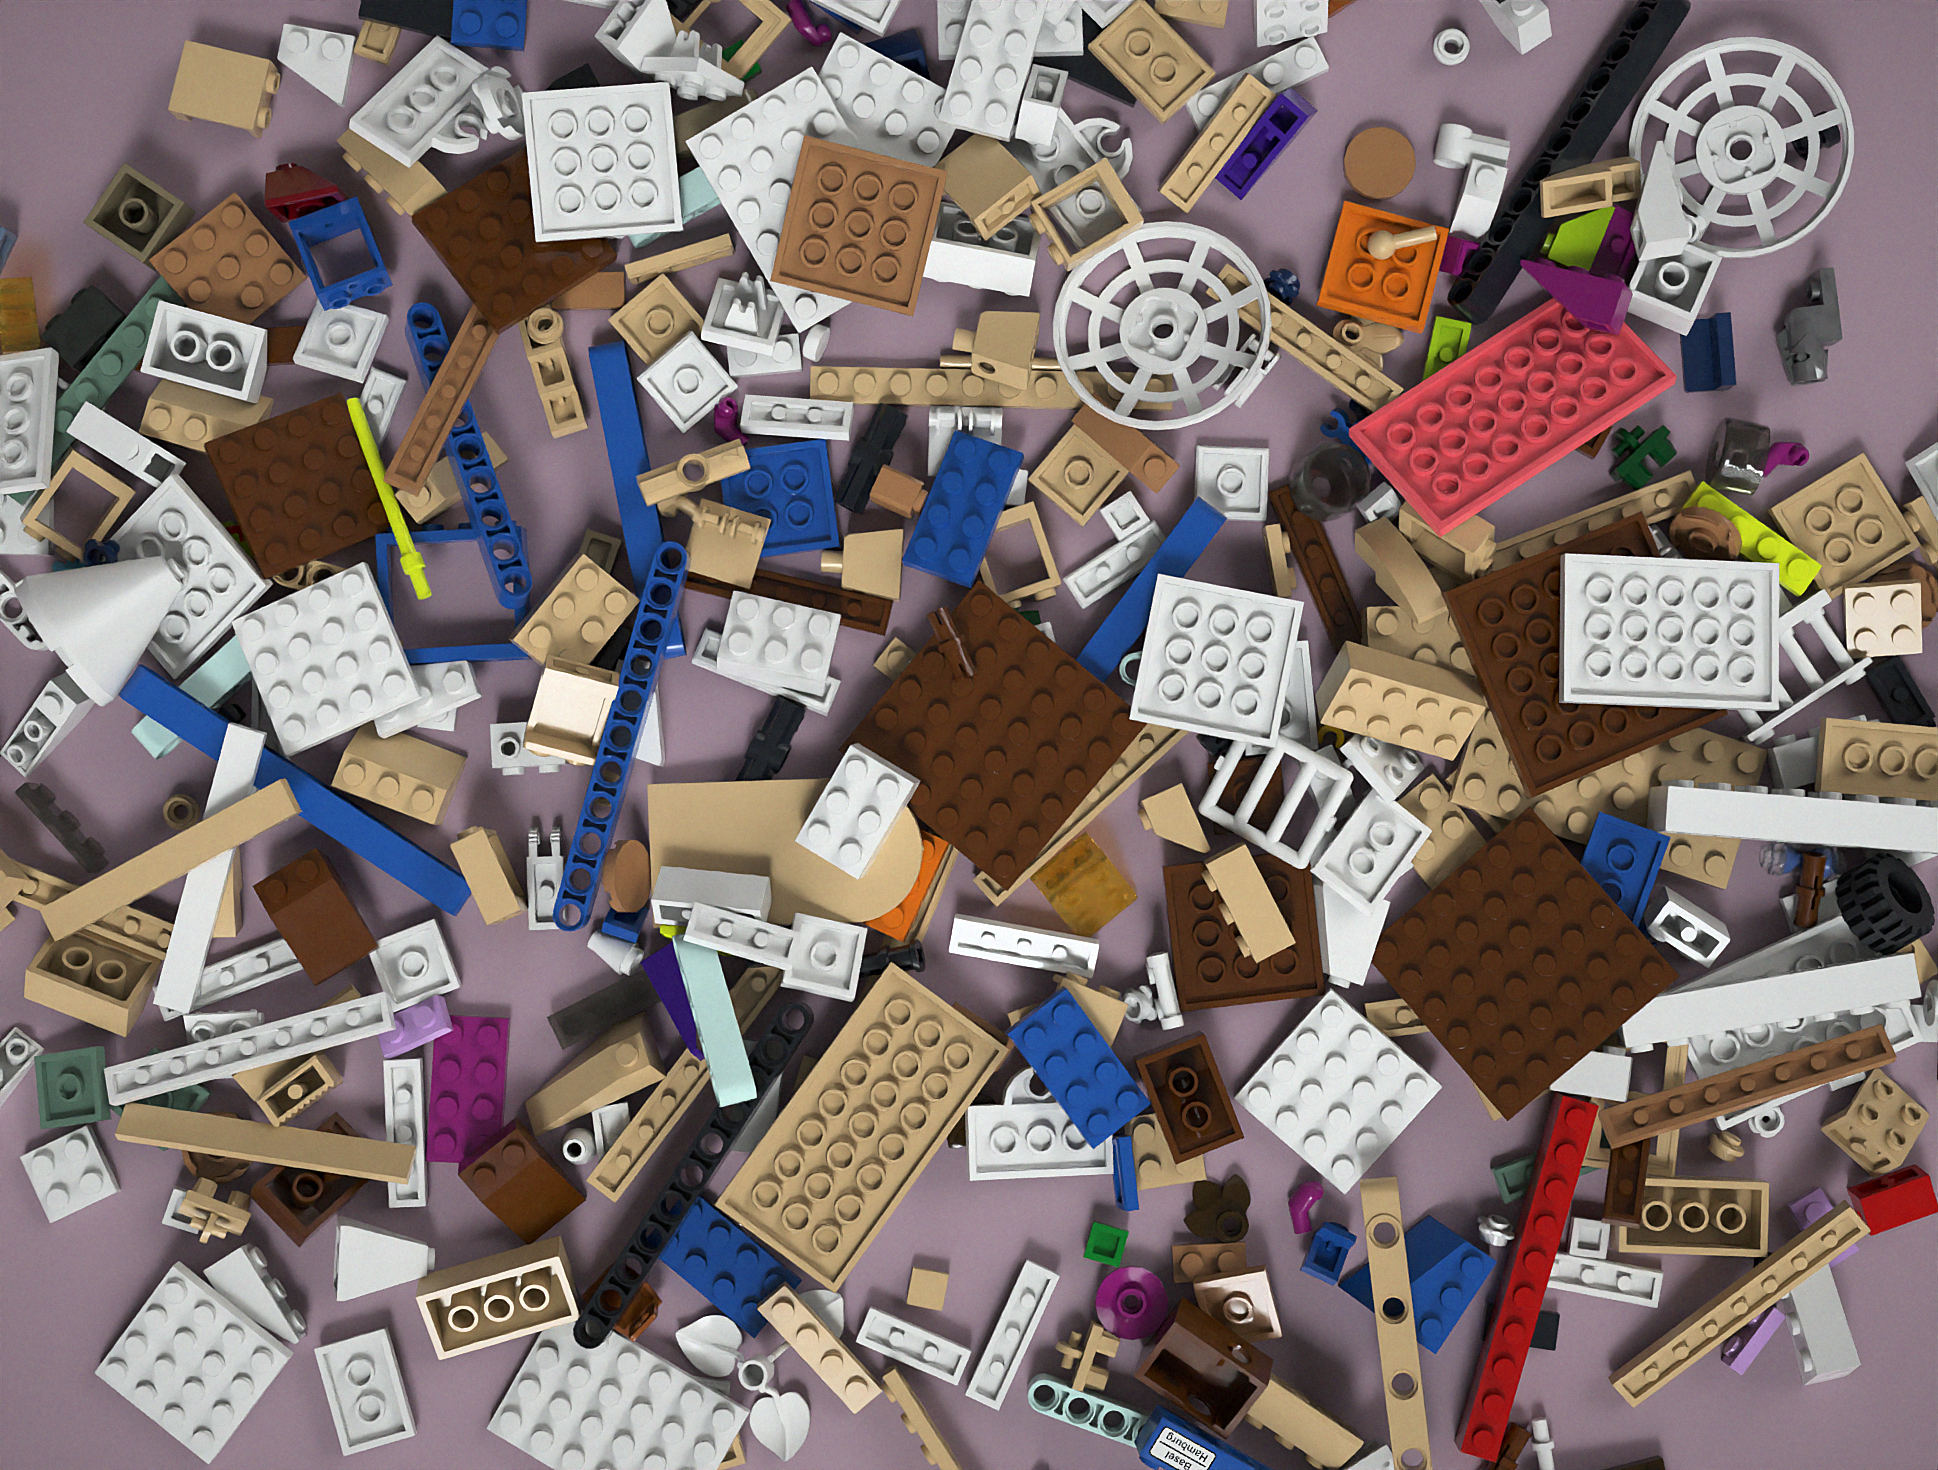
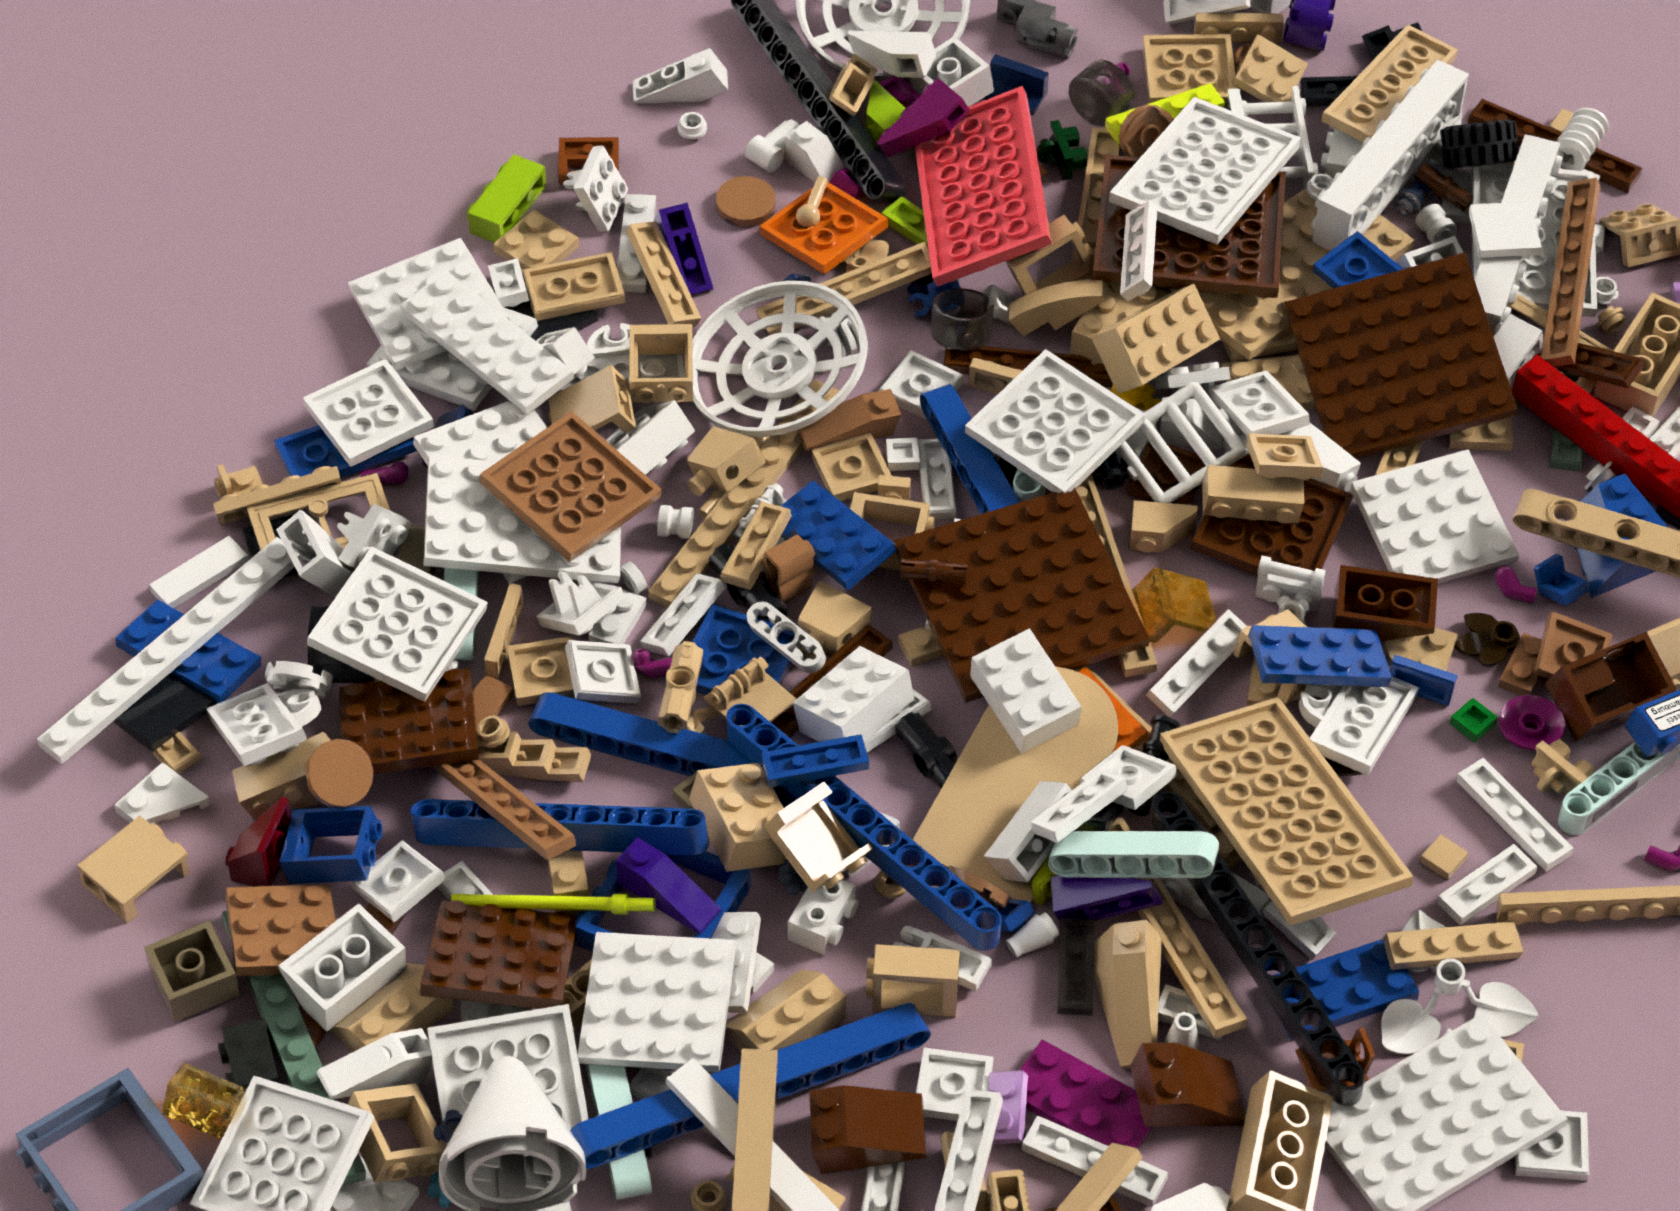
camera: 65 degrees left, 35 degrees down
none -> medium nougat tile [305,739,373,808]
none -> dark purple slope [616,837,721,935]
none -> white wheel [657,505,694,539]
none -> tan tile [720,501,792,590]
none -> white beam [746,602,826,673]
none -> blue plate [762,734,869,788]
none -> tan plate [877,475,911,500]
none -> white plate [1120,200,1157,302]
none -> tan plate [1246,433,1323,480]
none -> white plate [1306,174,1333,200]
none -> white wheel [1415,204,1457,244]
none -> white tile [1469,201,1542,258]

